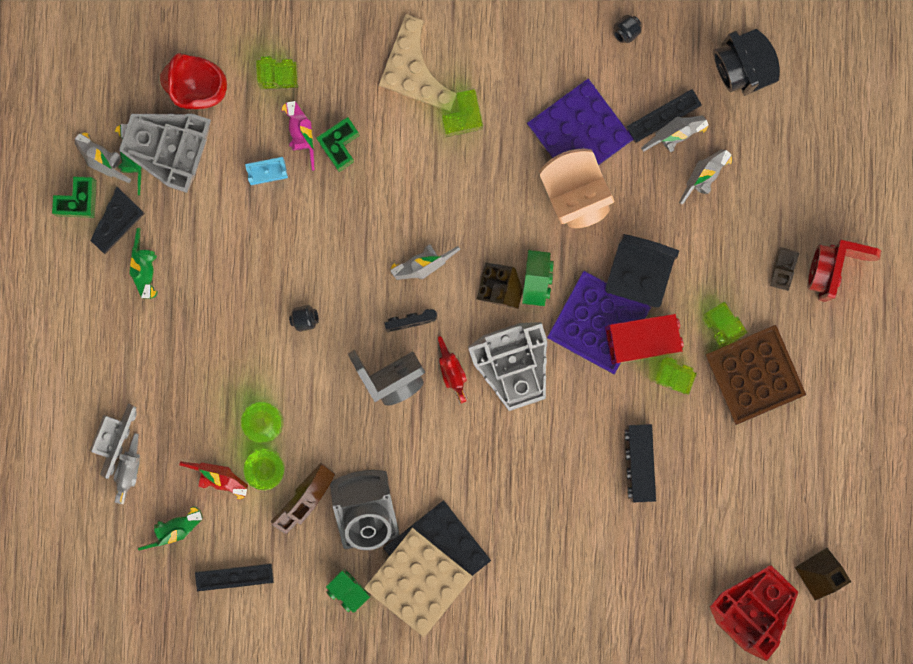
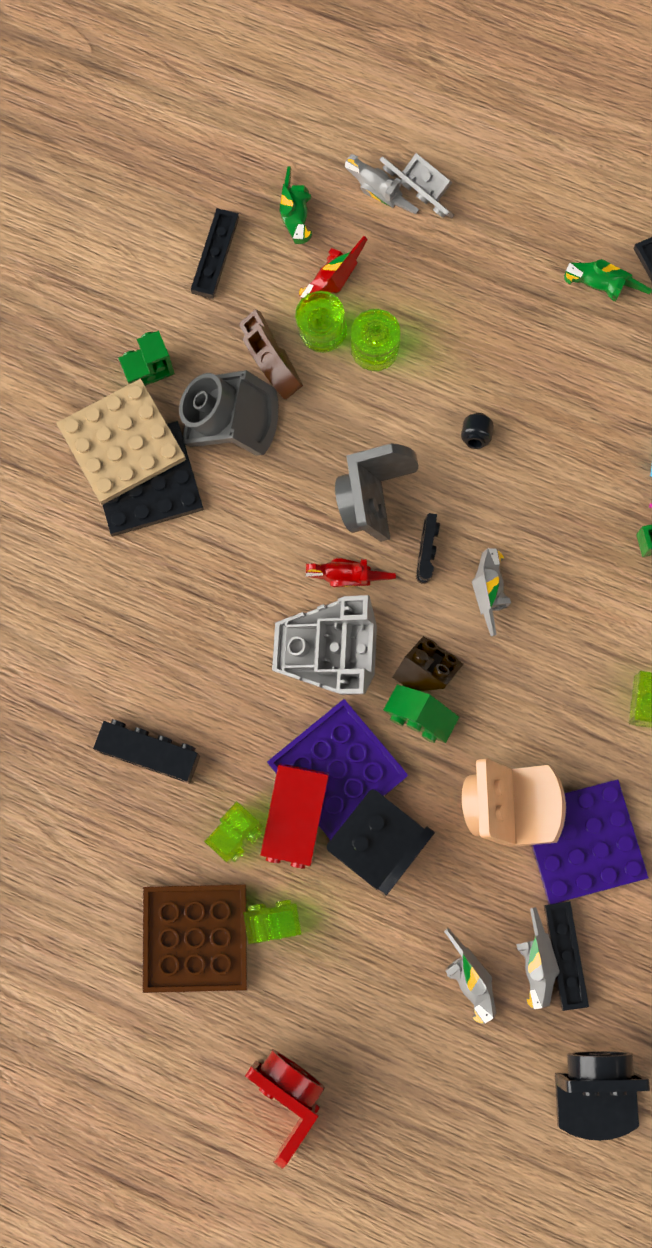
camera: 115 degrees right, 10 degrees down
dark brown slope [770,247,799,291] -> none

